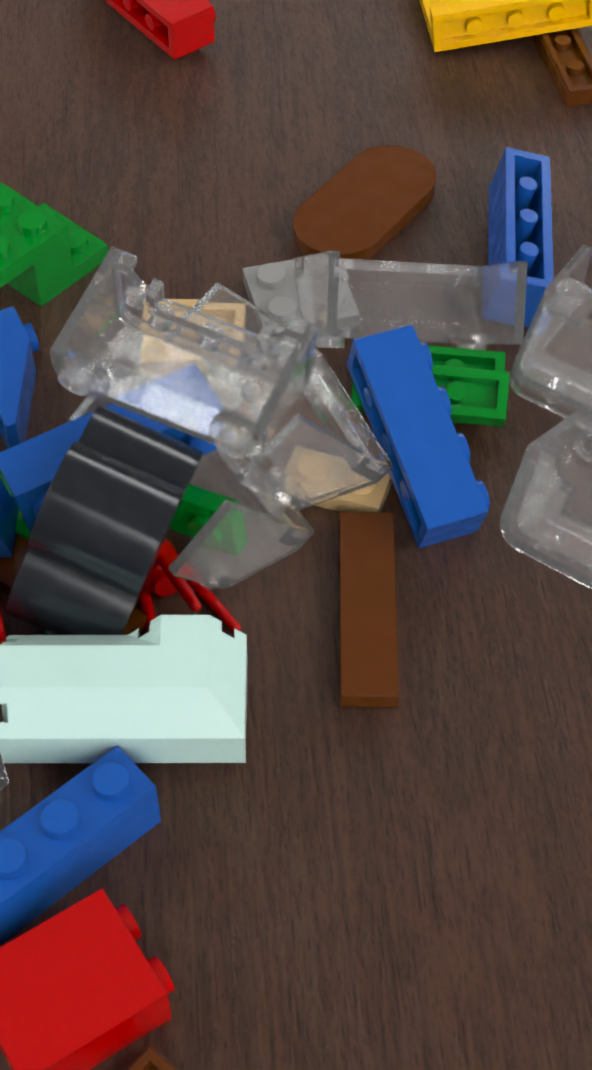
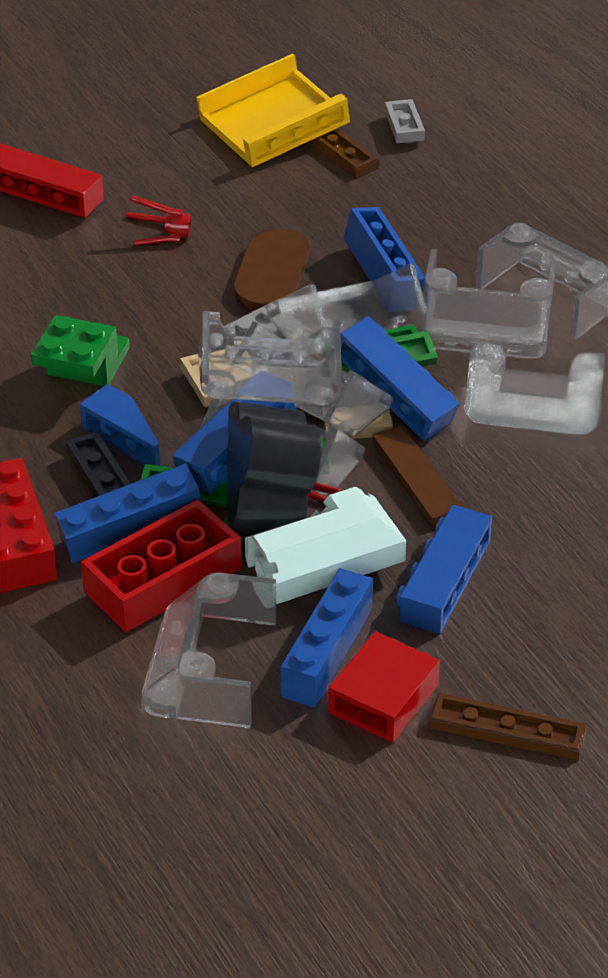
camera: 25 degrees left, 10 degrees down
none -> red plant [126,196,192,246]
none -> blue brick [396,505,492,634]

